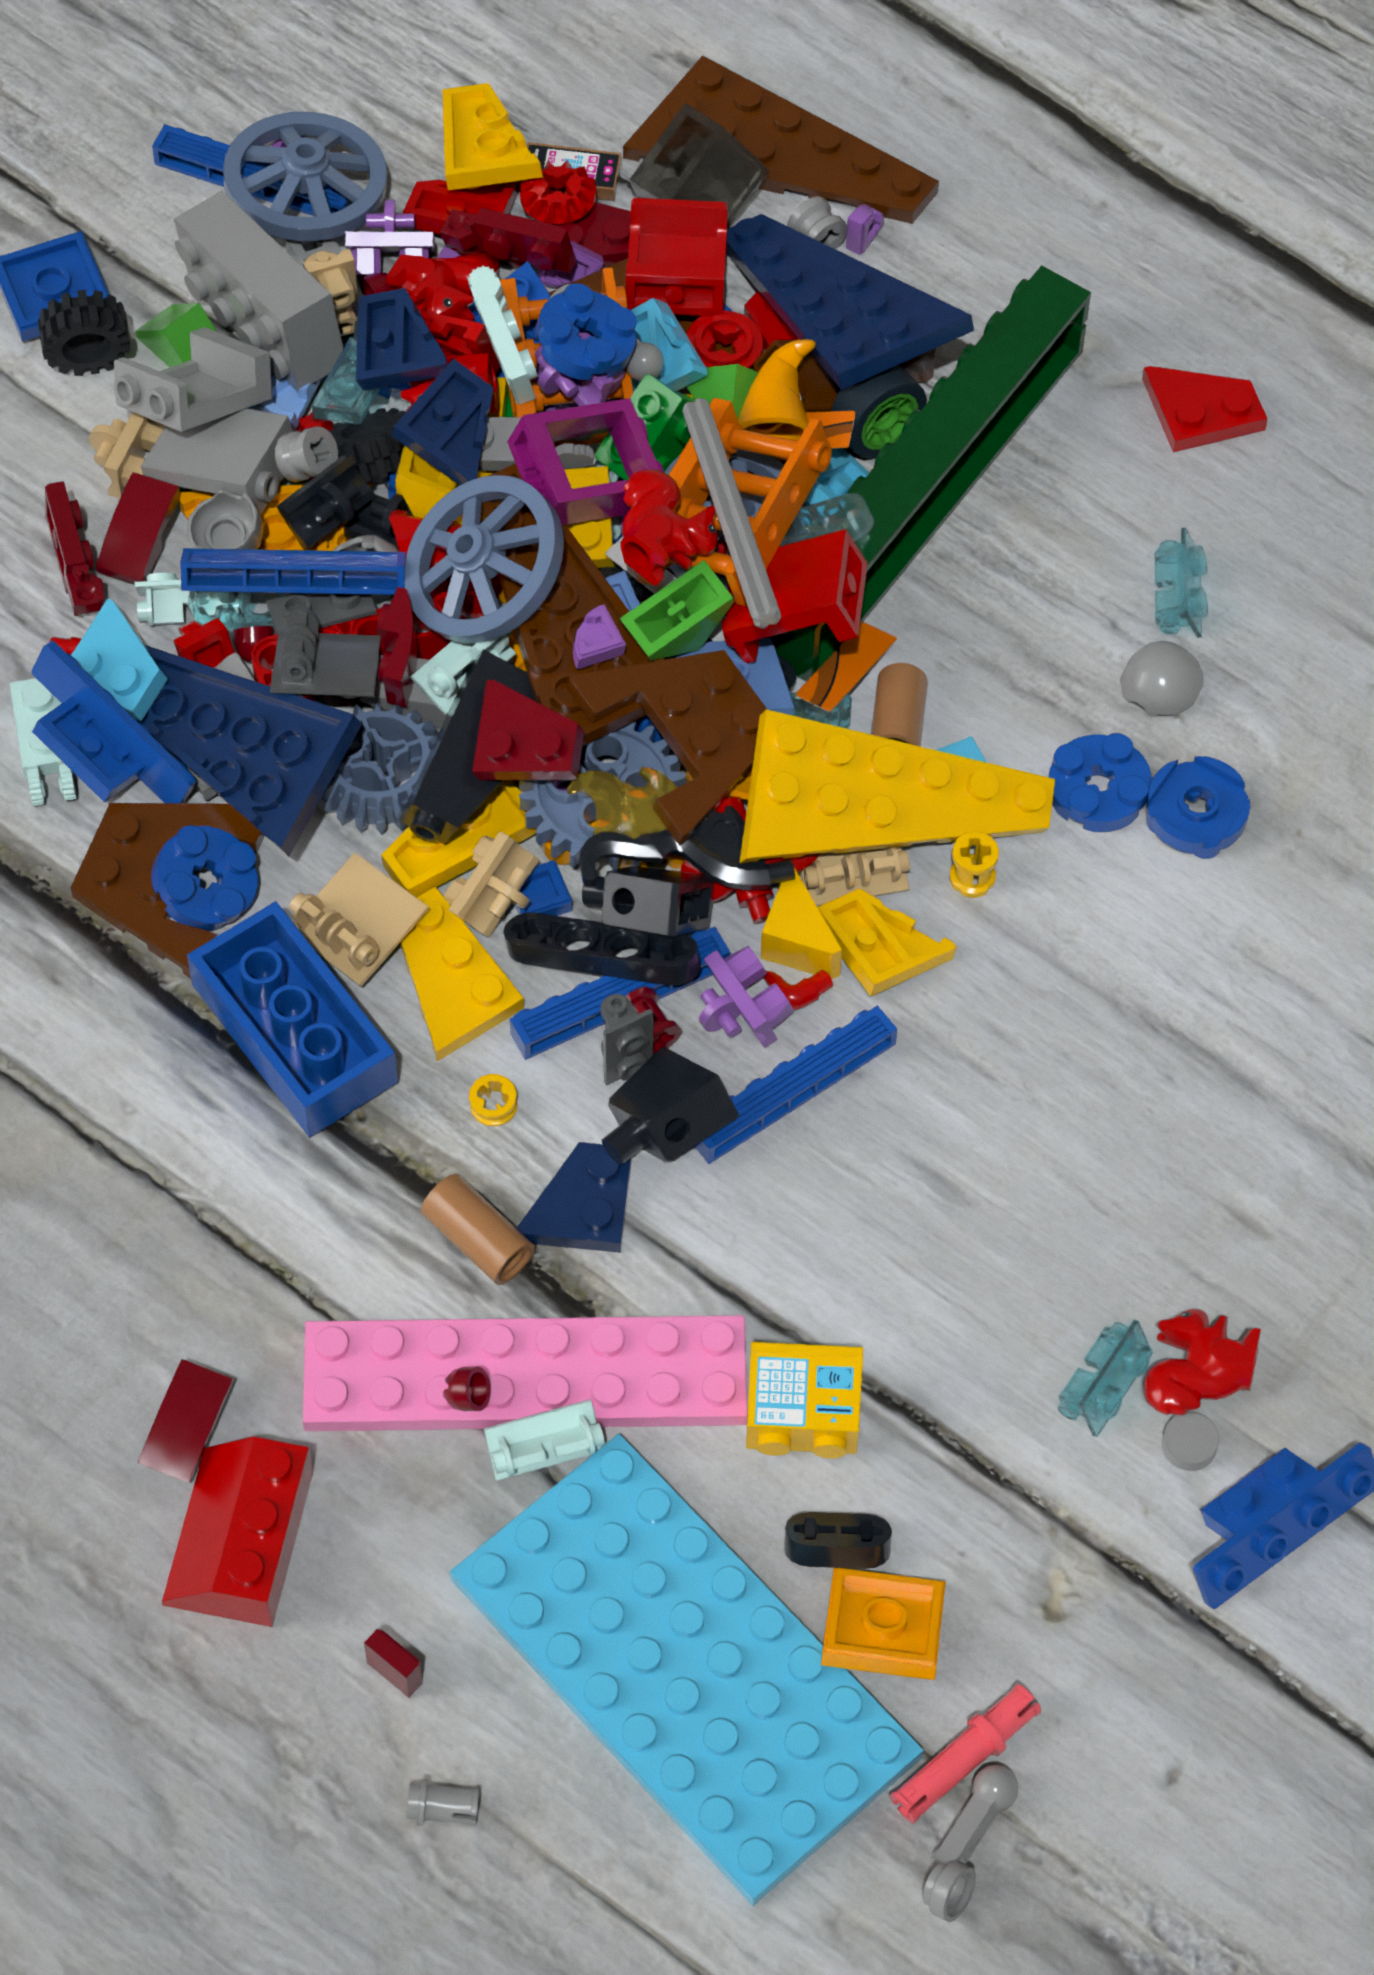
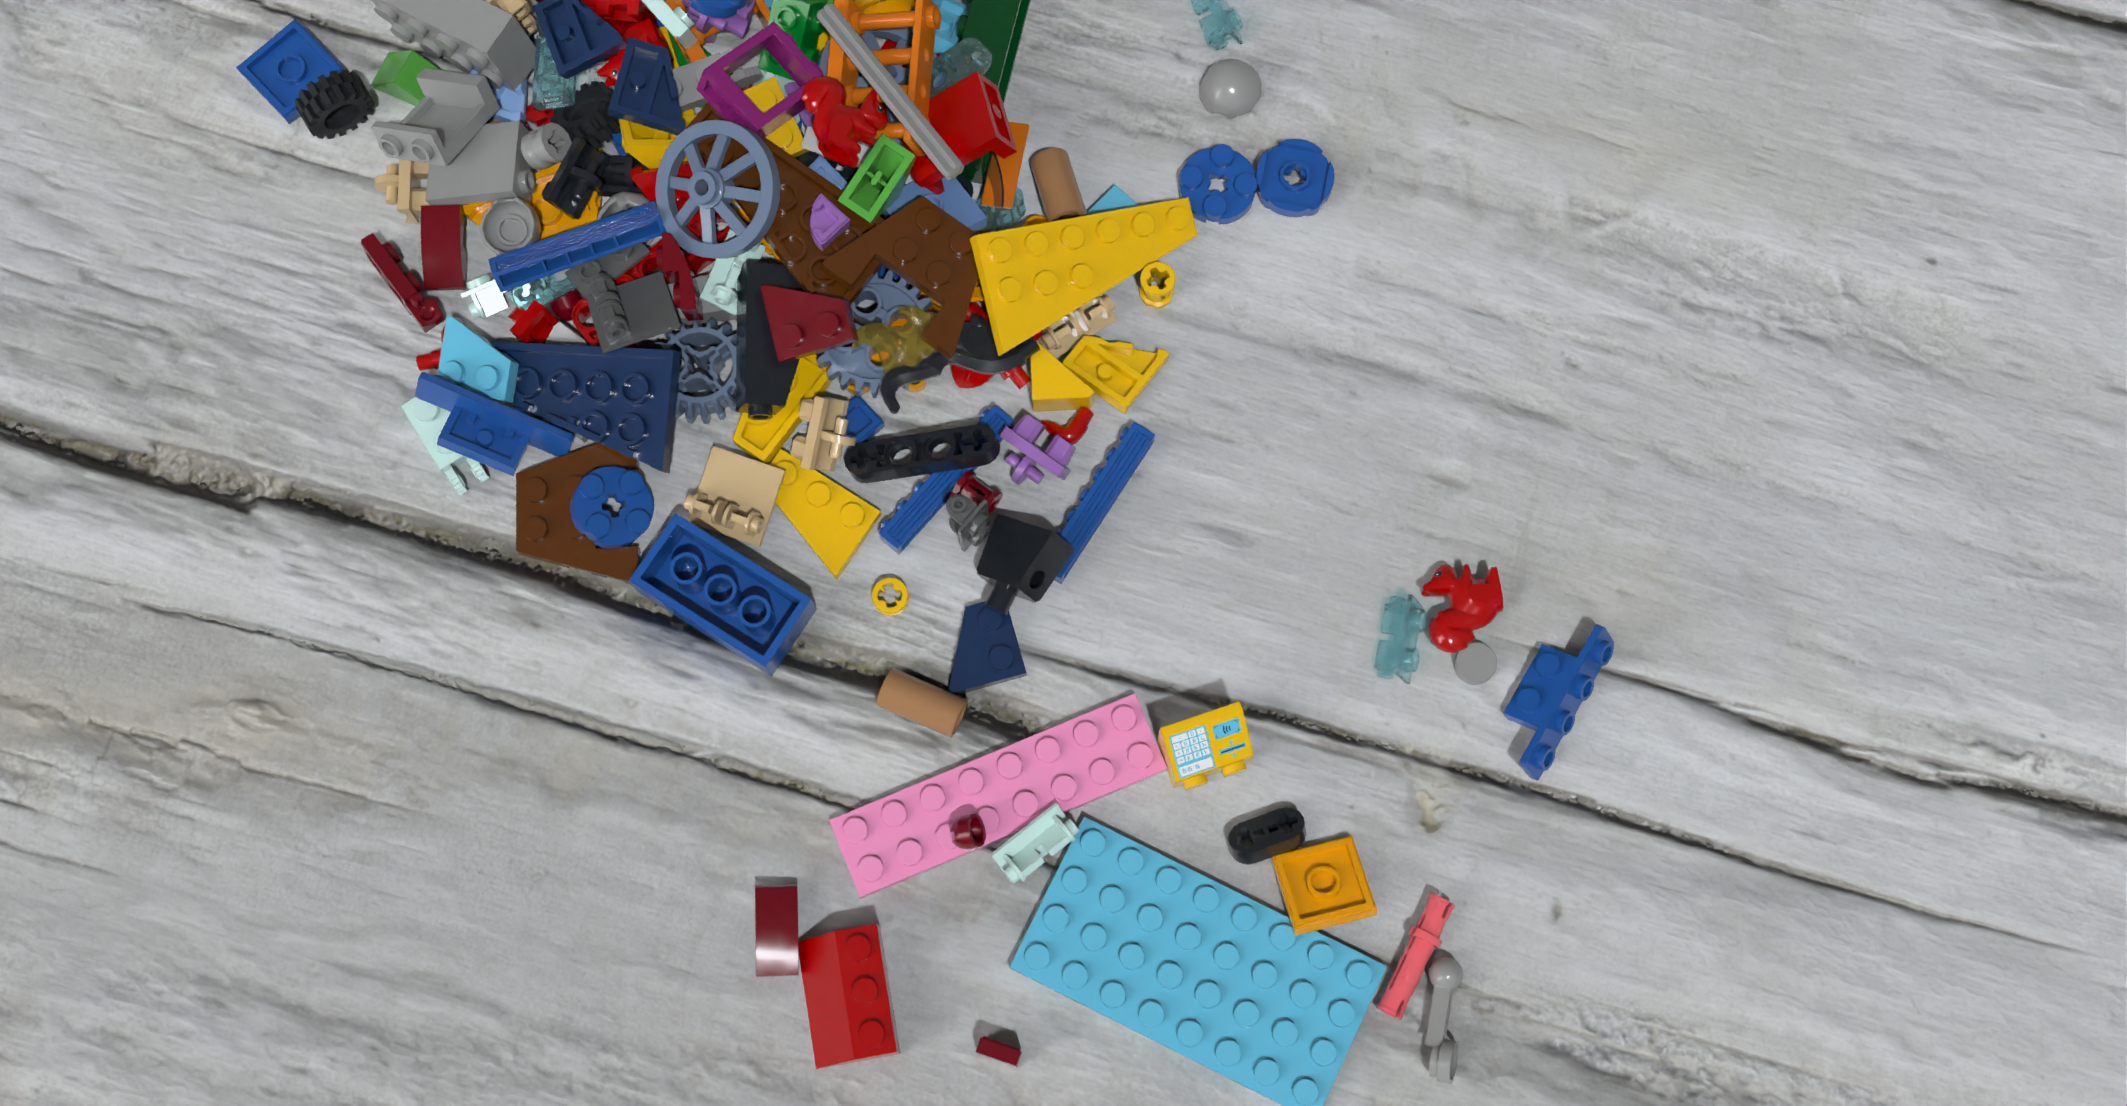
camera: 20 degrees left, 15 degrees up
black torso [582,866,714,937] -> none

